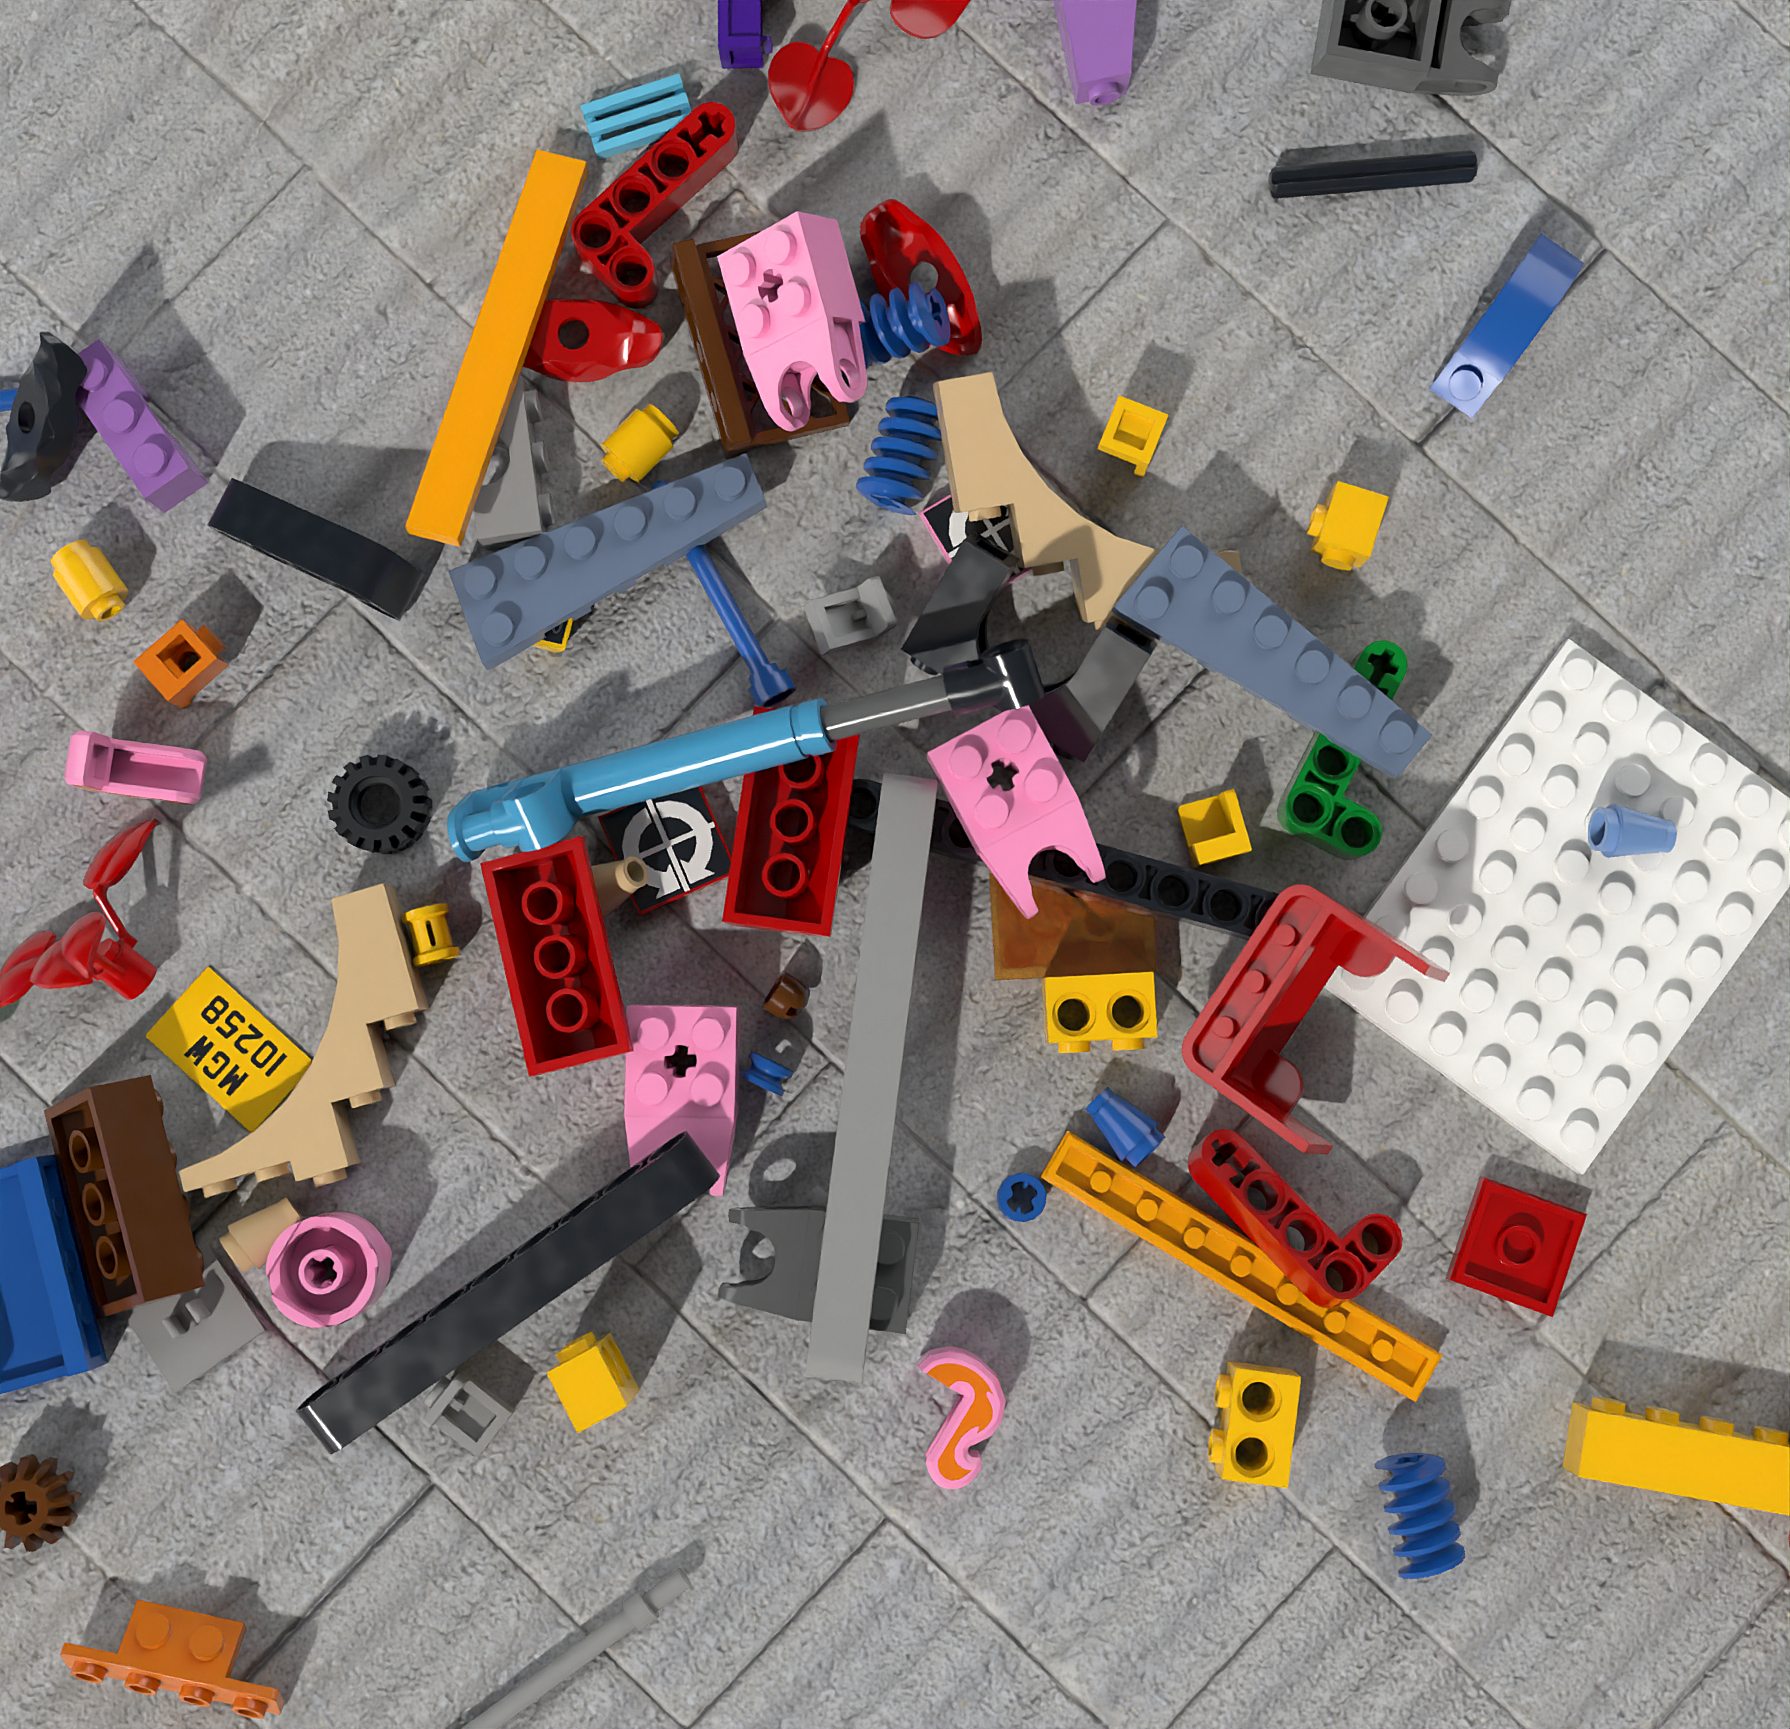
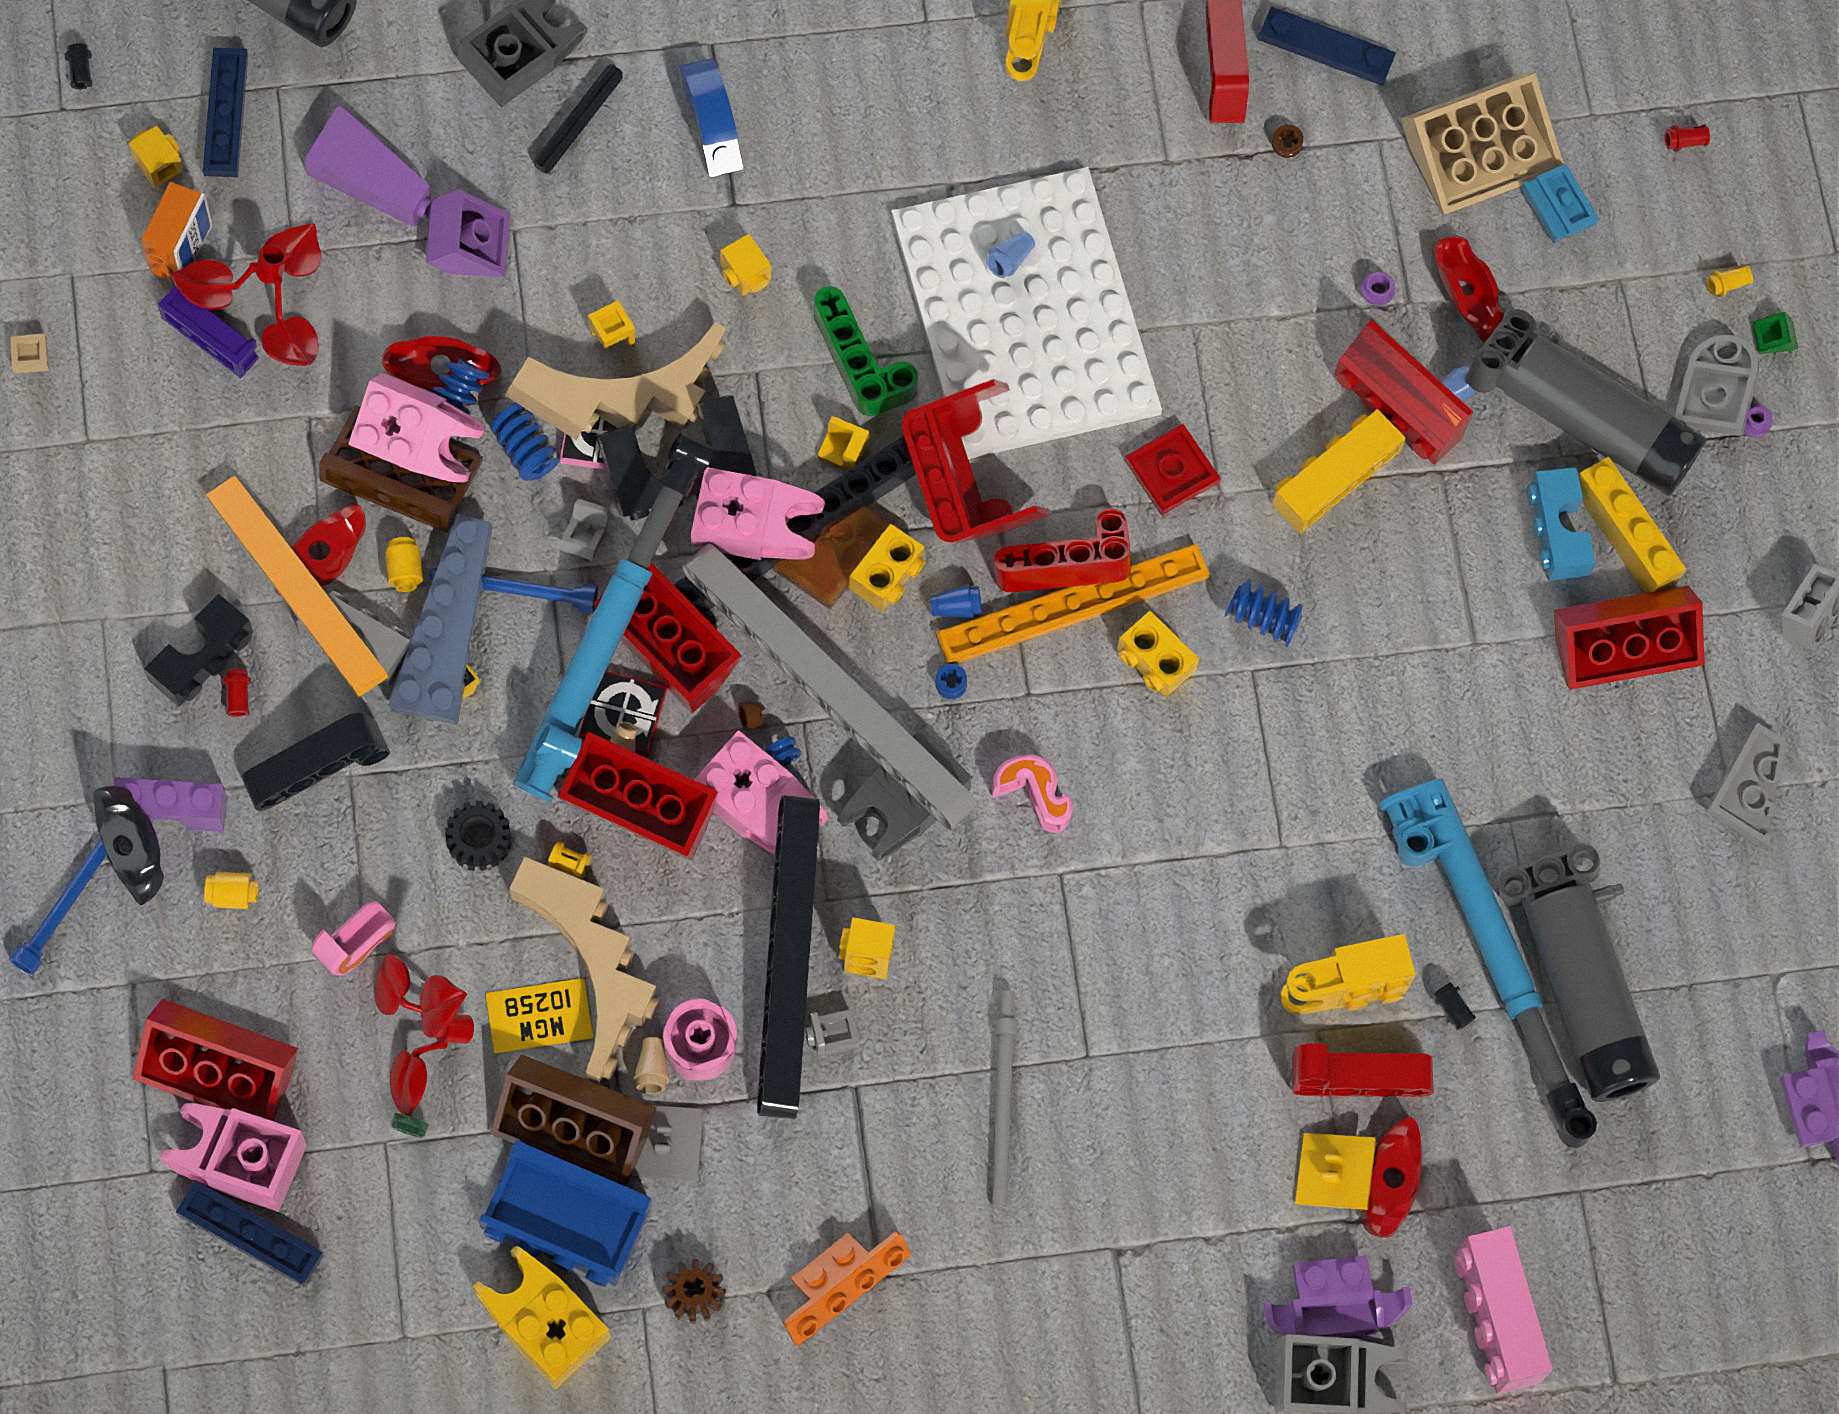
camera: 60 degrees left, 15 degrees down
orange brick [133,619,229,709] -> none
red beam [571,102,739,309] -> none
medium azure tile [580,73,691,160] -> none
sand blue wing [1111,526,1432,778] -> none
none -> black arch [144,593,253,707]
none -> red pin [223,670,252,717]
none -> medium lavender slope [426,189,510,277]

